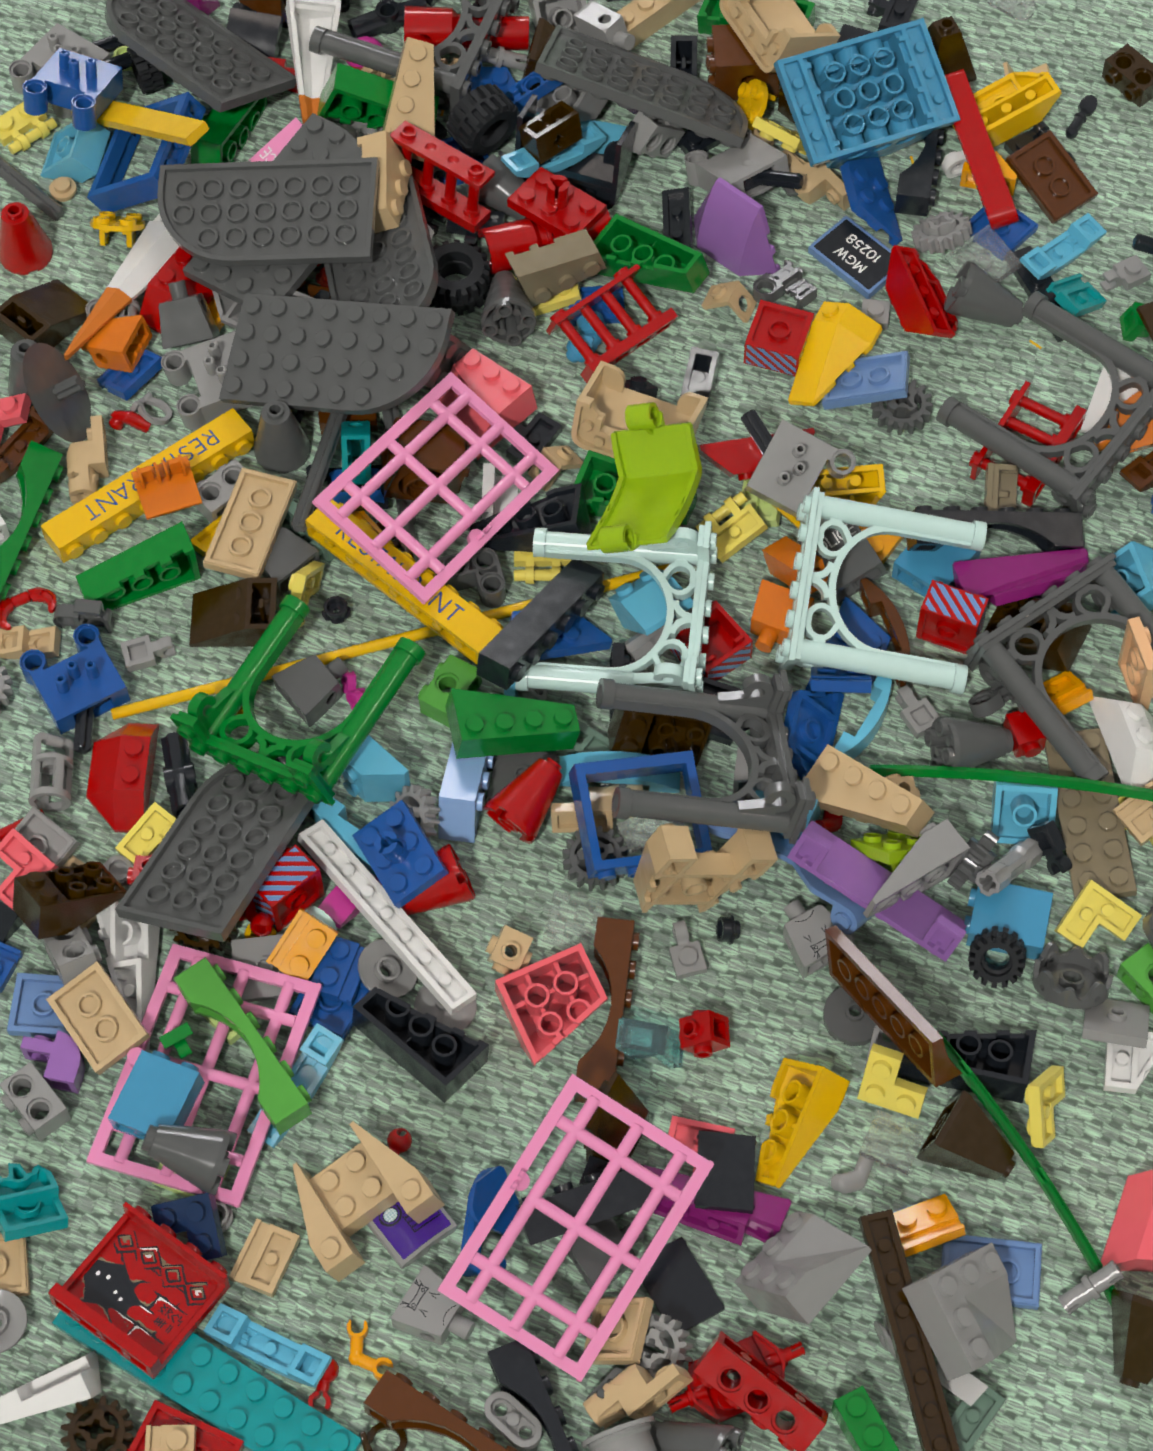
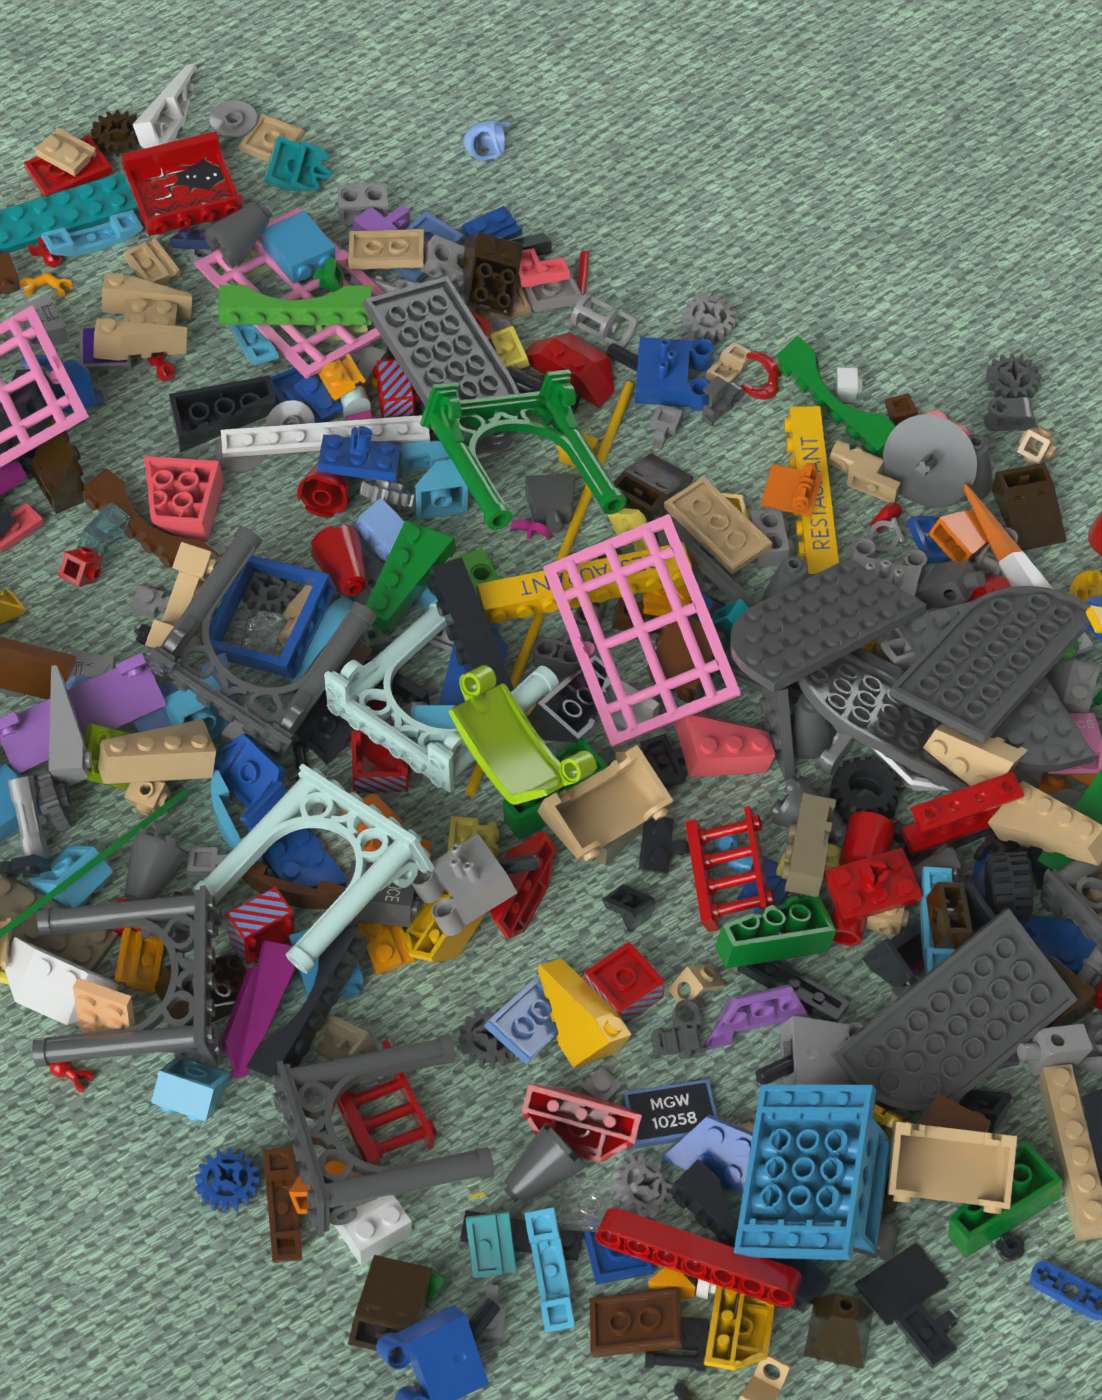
camera: 120 degrees right, 5 degrees down
green wedge [76,521,201,610] -> none
tan brick [485,925,533,975] -> none

